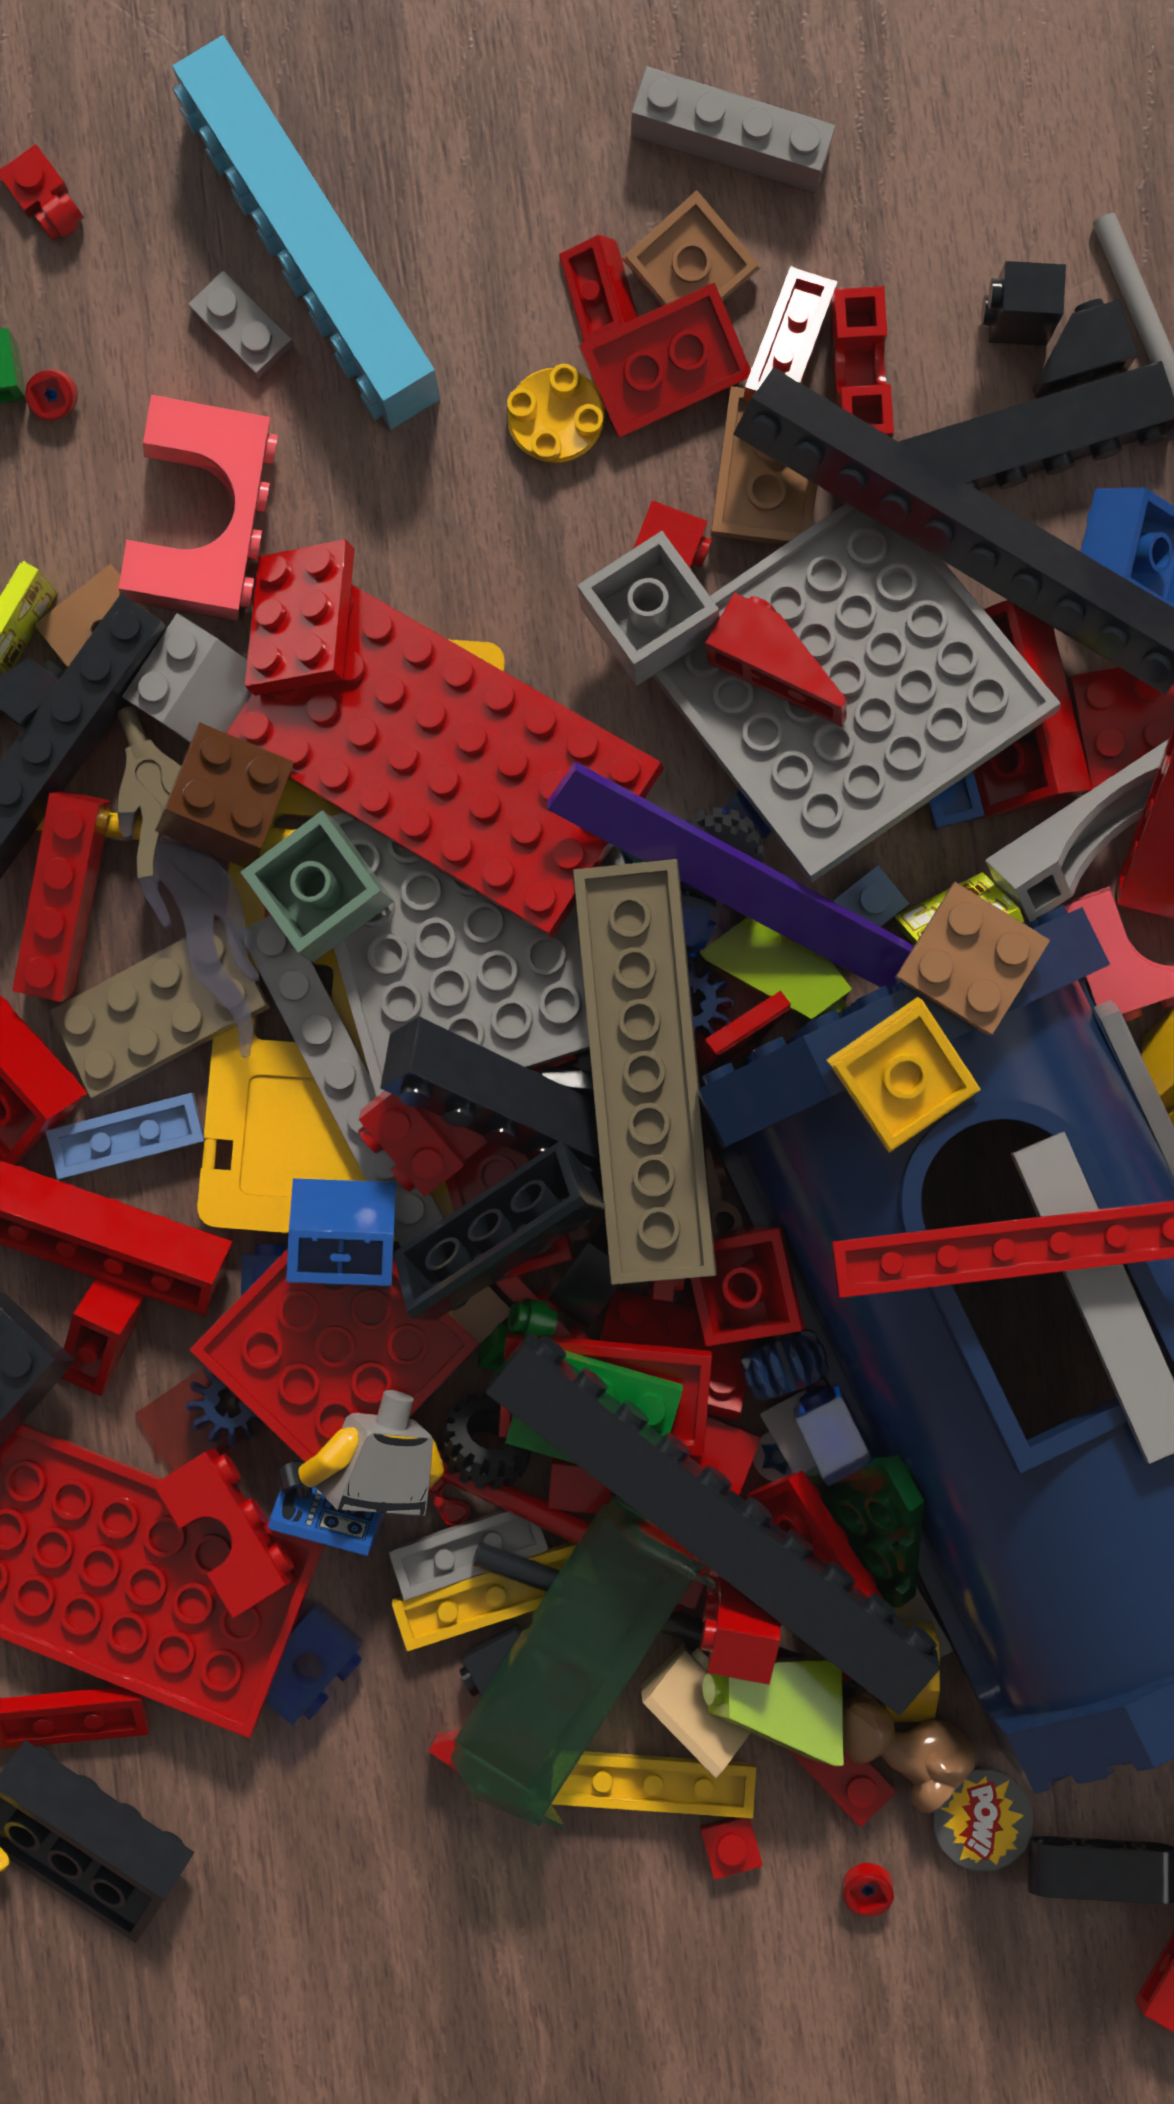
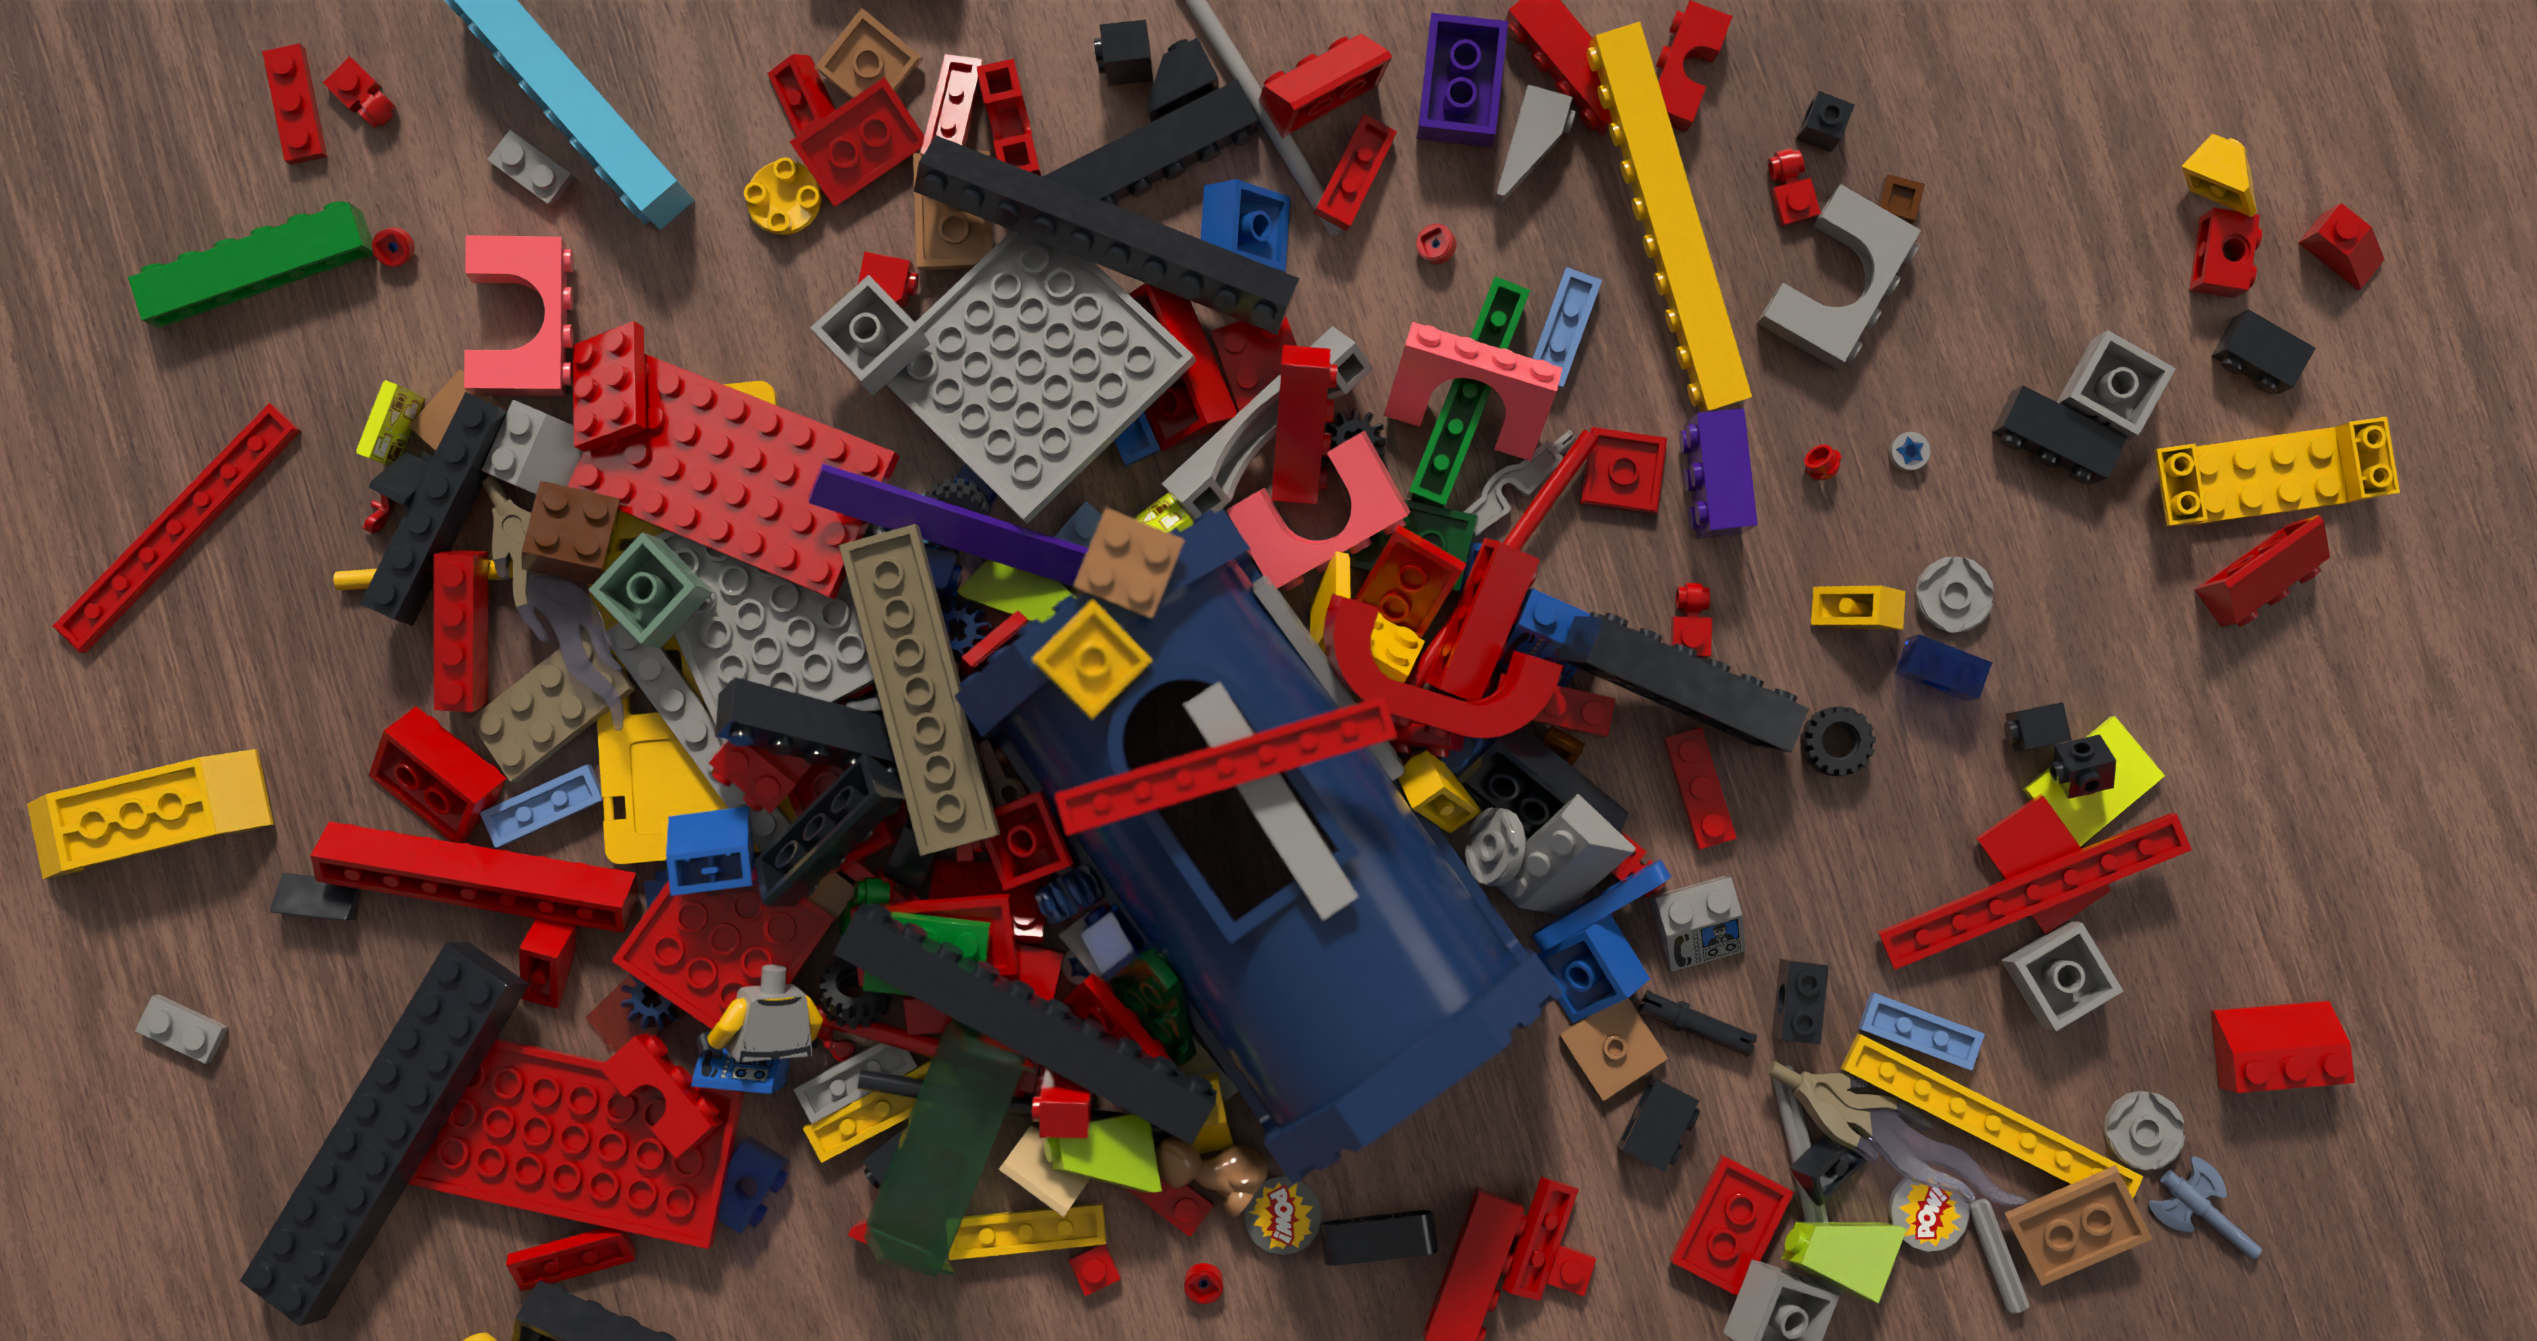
camera: 10 degrees left, 0 degrees up
red slope [705,592,847,727] -> none

